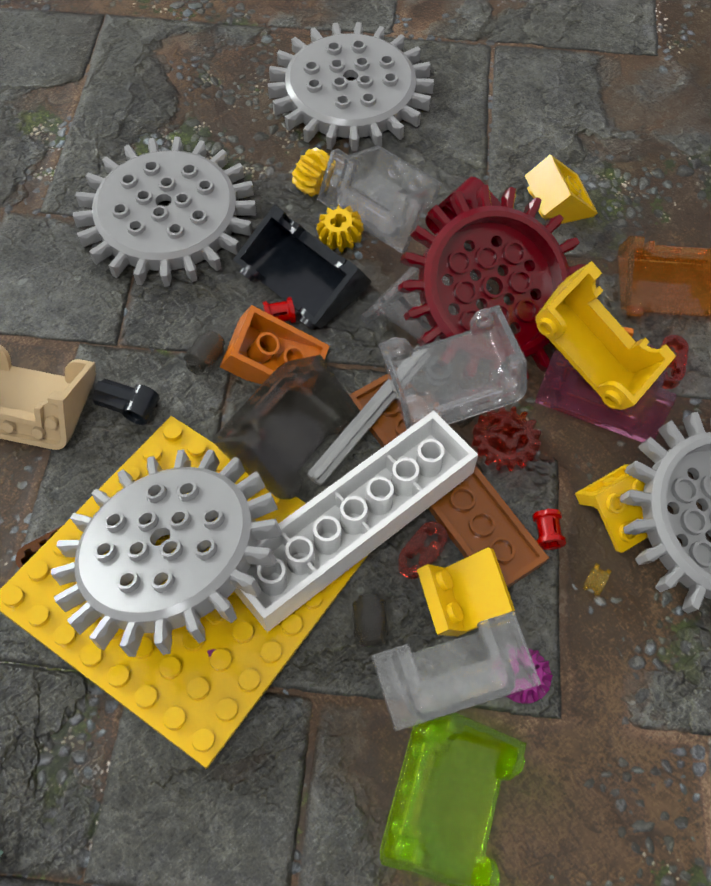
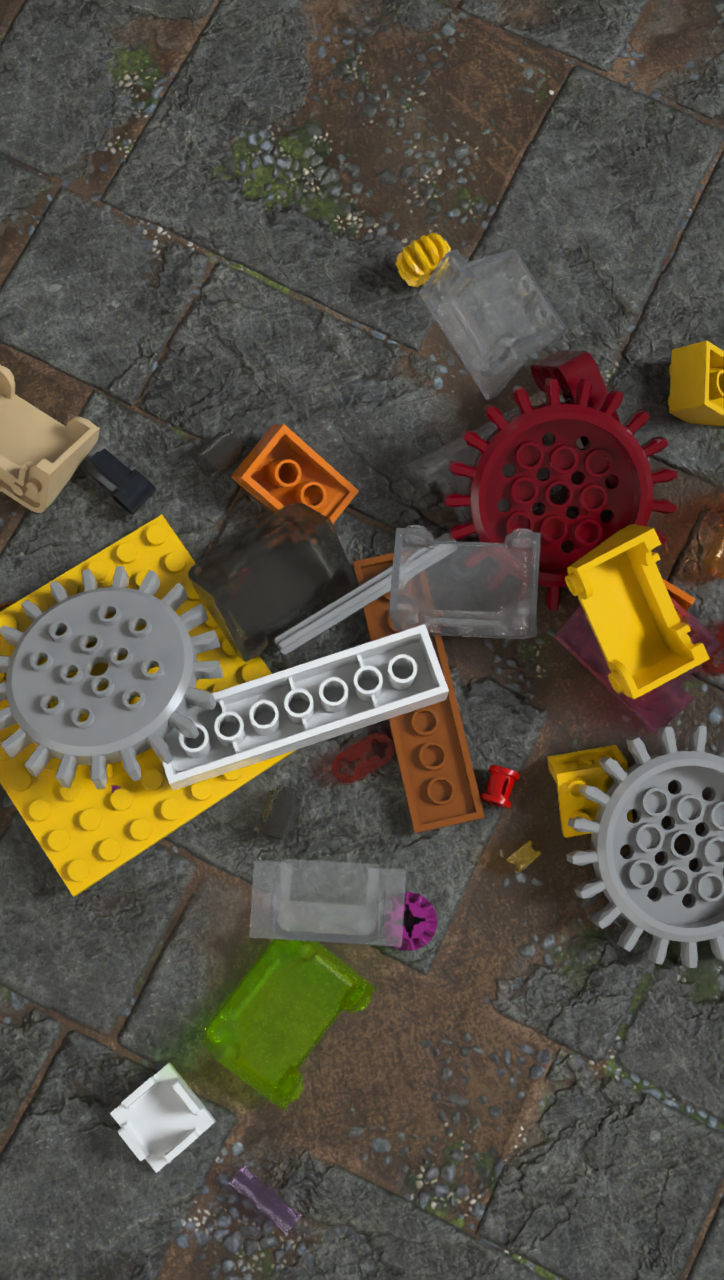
camera: 20 degrees right, 15 degrees up
light grey gear [73,137,257,287] -> none
black windscreen [233,204,372,330] -> none
red bush [262,297,296,323] -> none
light grey gear [268,22,434,151] -> none
yellow gear [316,204,364,253] -> none
yellow bracket [417,548,515,637] -> none
clear red gear [472,405,541,472] -> none

